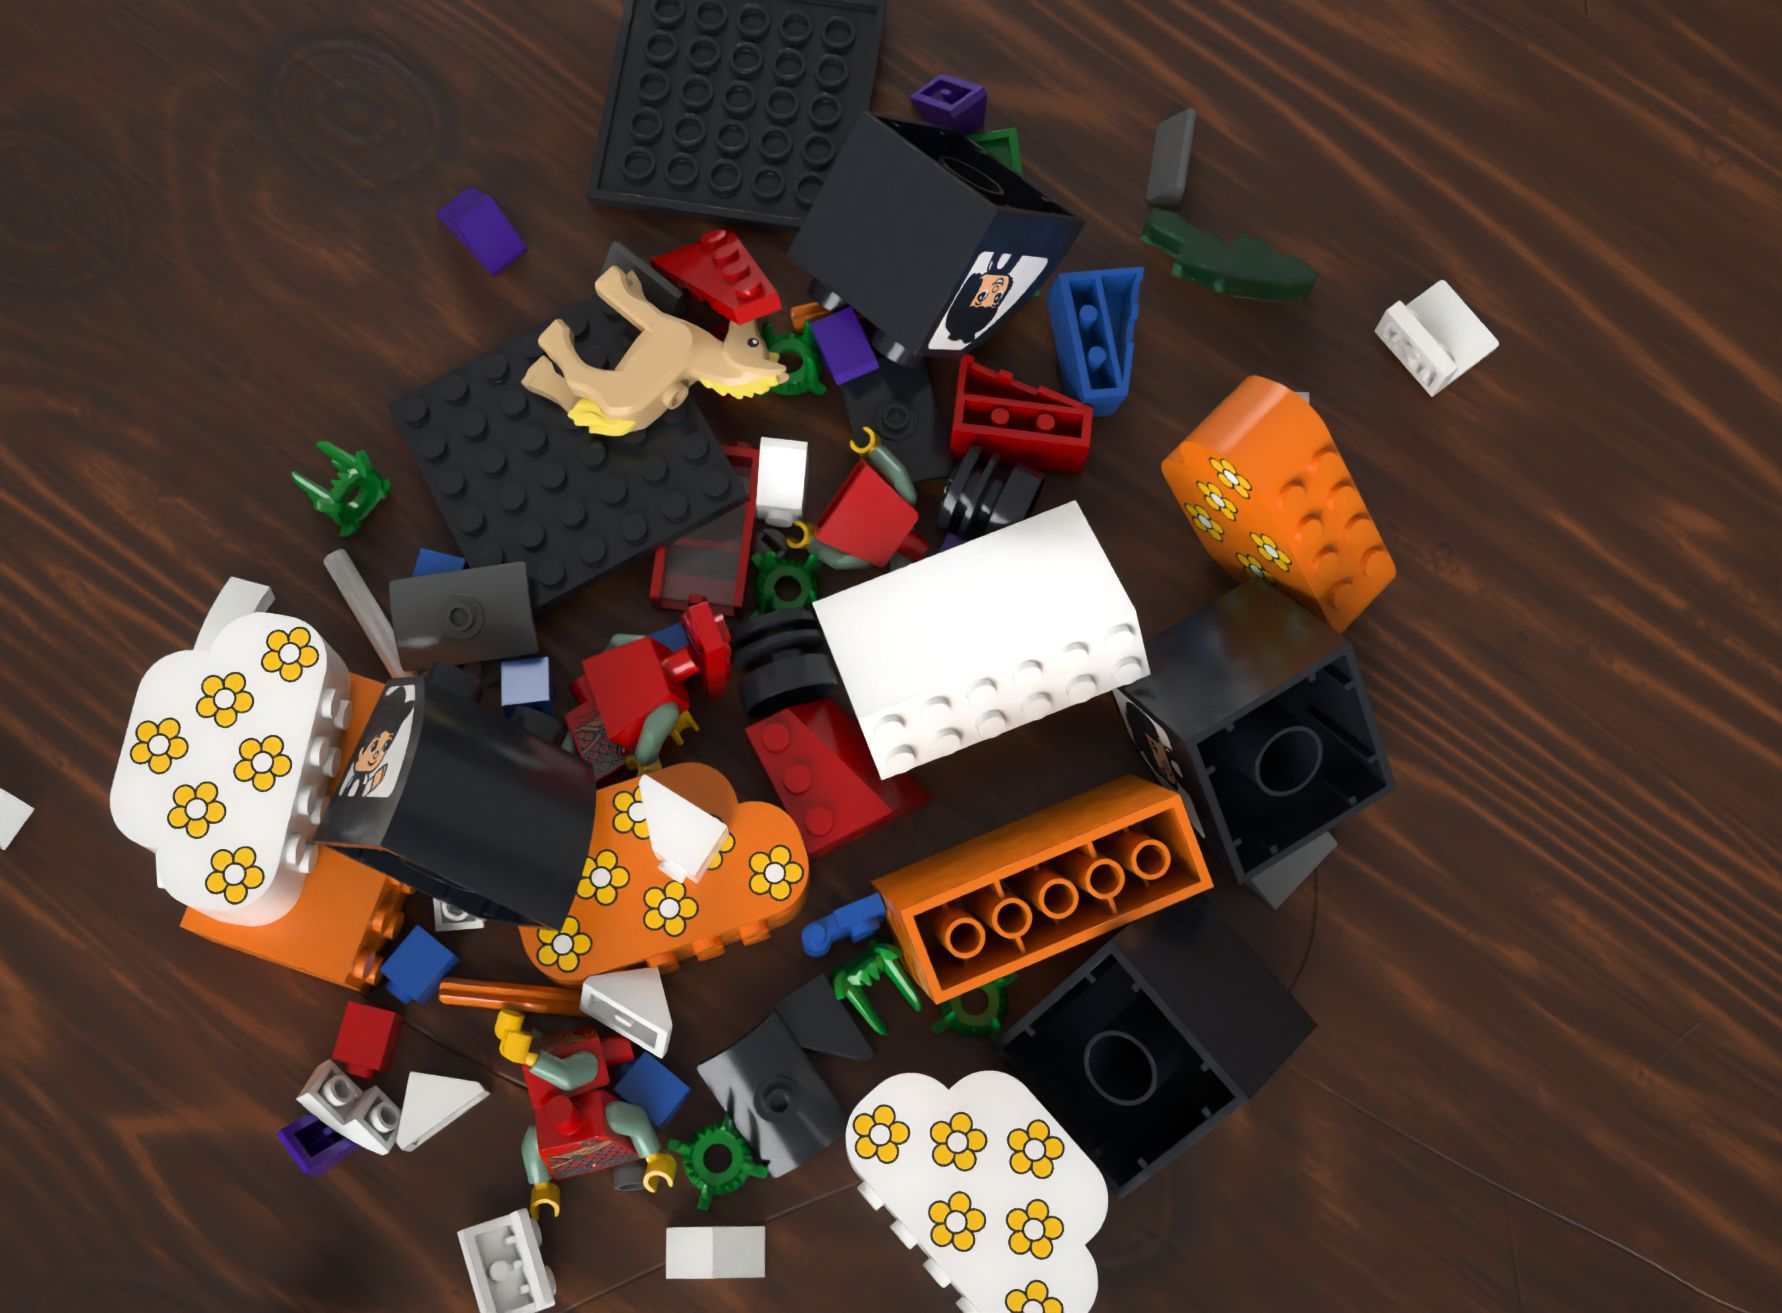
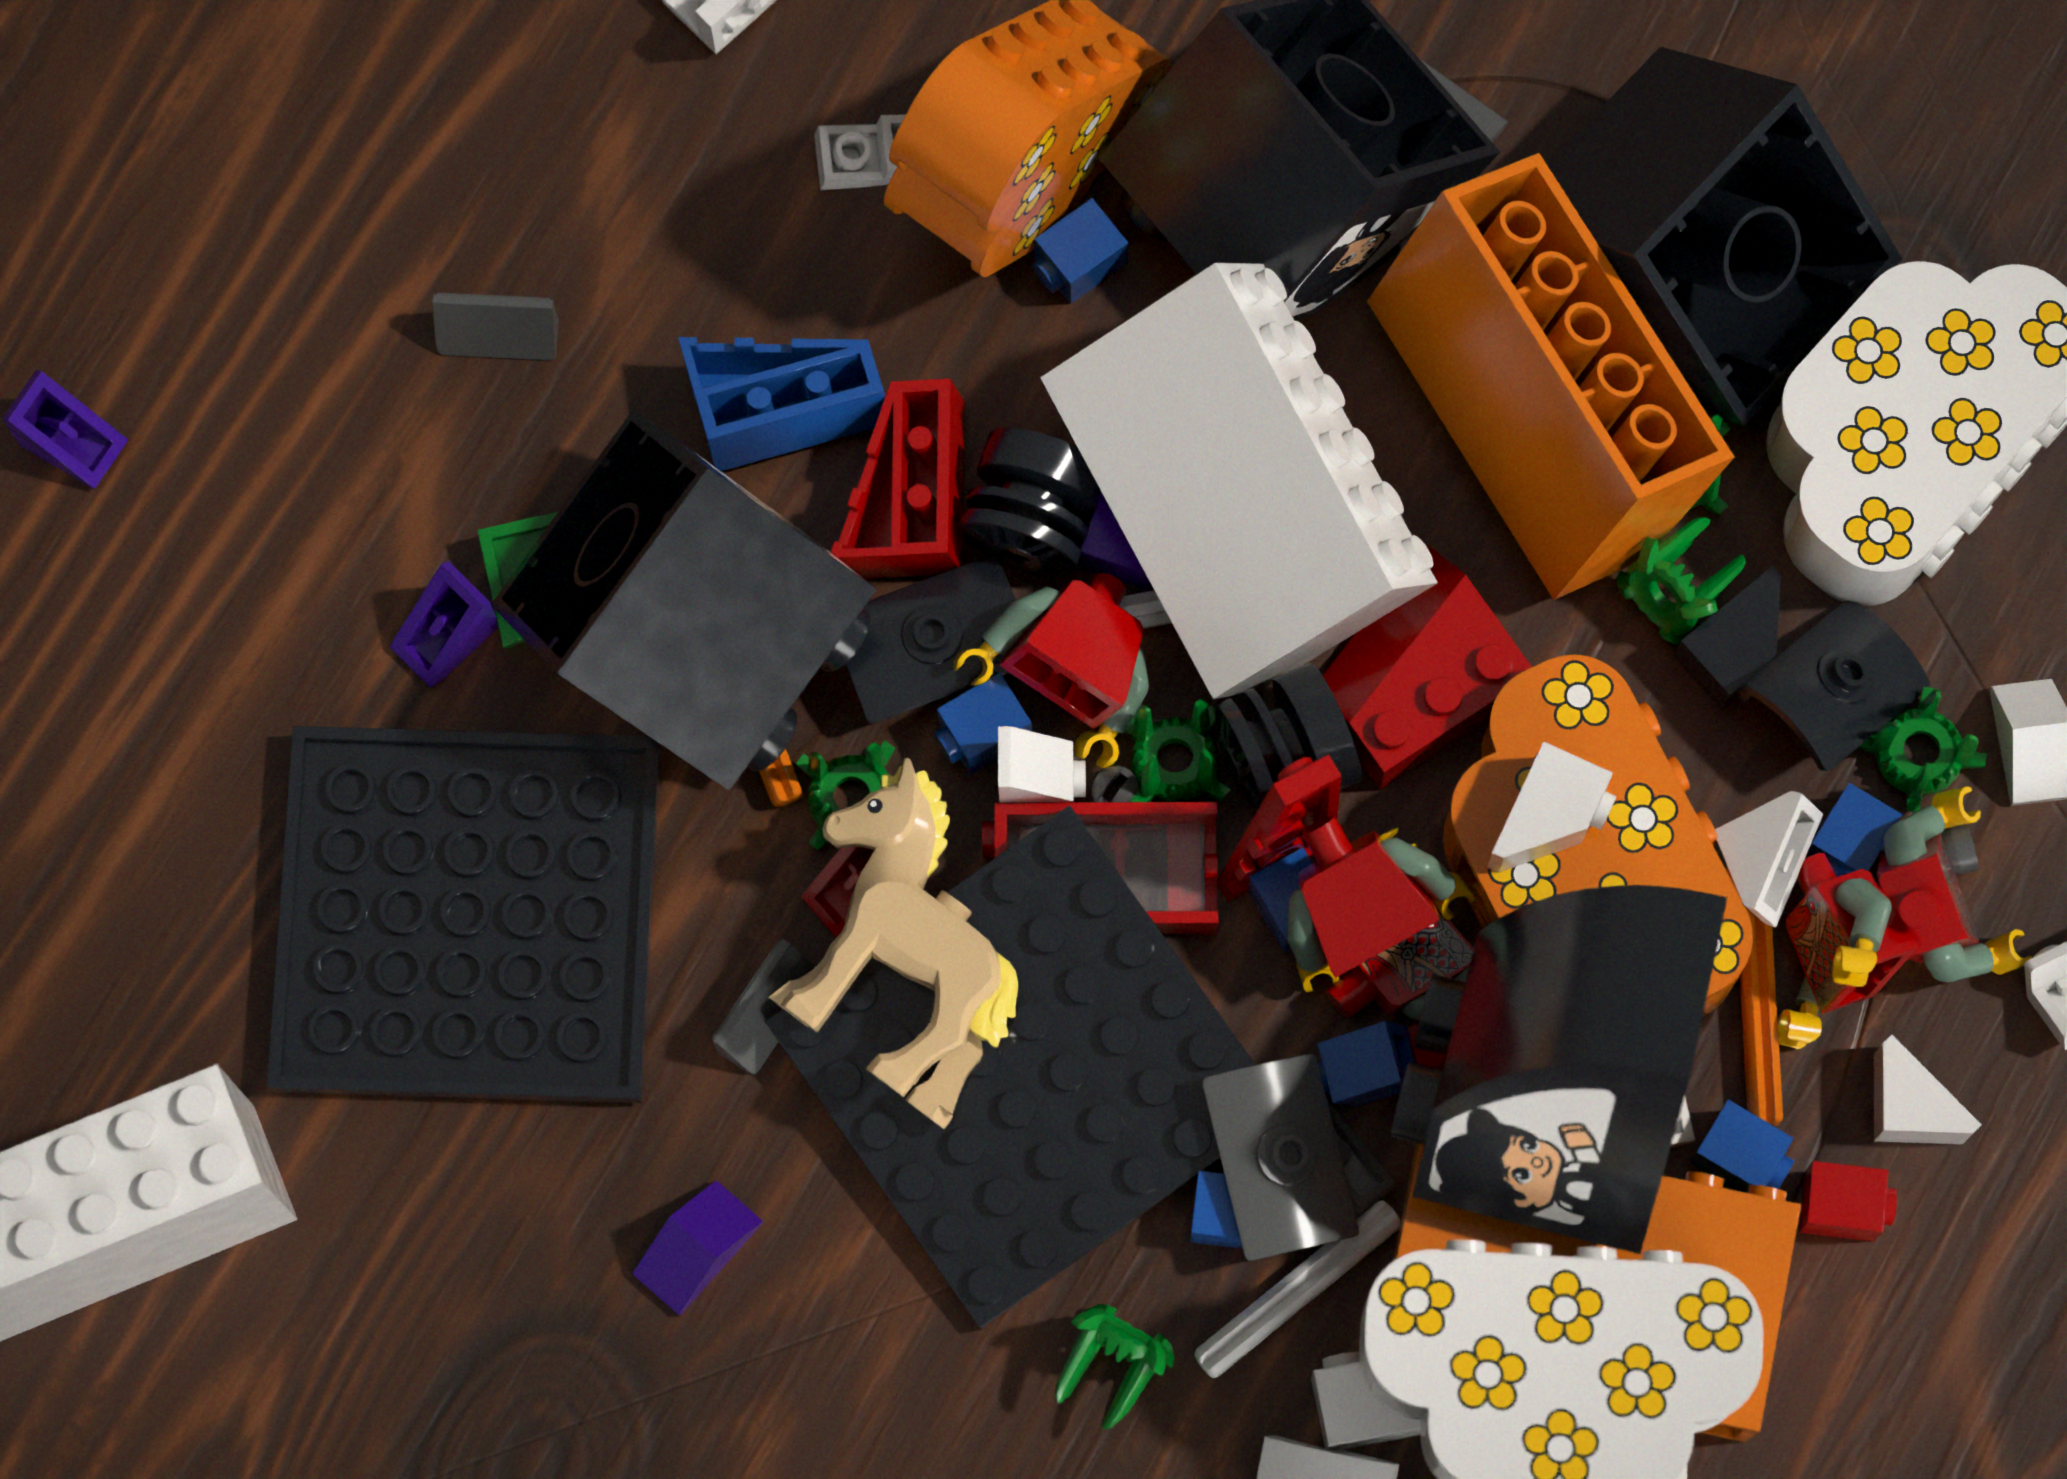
camera: 90 degrees left, 0 degrees up
dark purple slope [276,1113,361,1177] -> none
white slope [296,1059,402,1155] -> none
red wing [649,229,782,325] -> none
blue plate [801,892,886,958] -> none
dark purple slope [810,306,879,385] -> none
clear green slope [1140,207,1320,301] -> none
none -> blue brick [933,673,1032,775]
none -> blue brick [1033,198,1128,304]

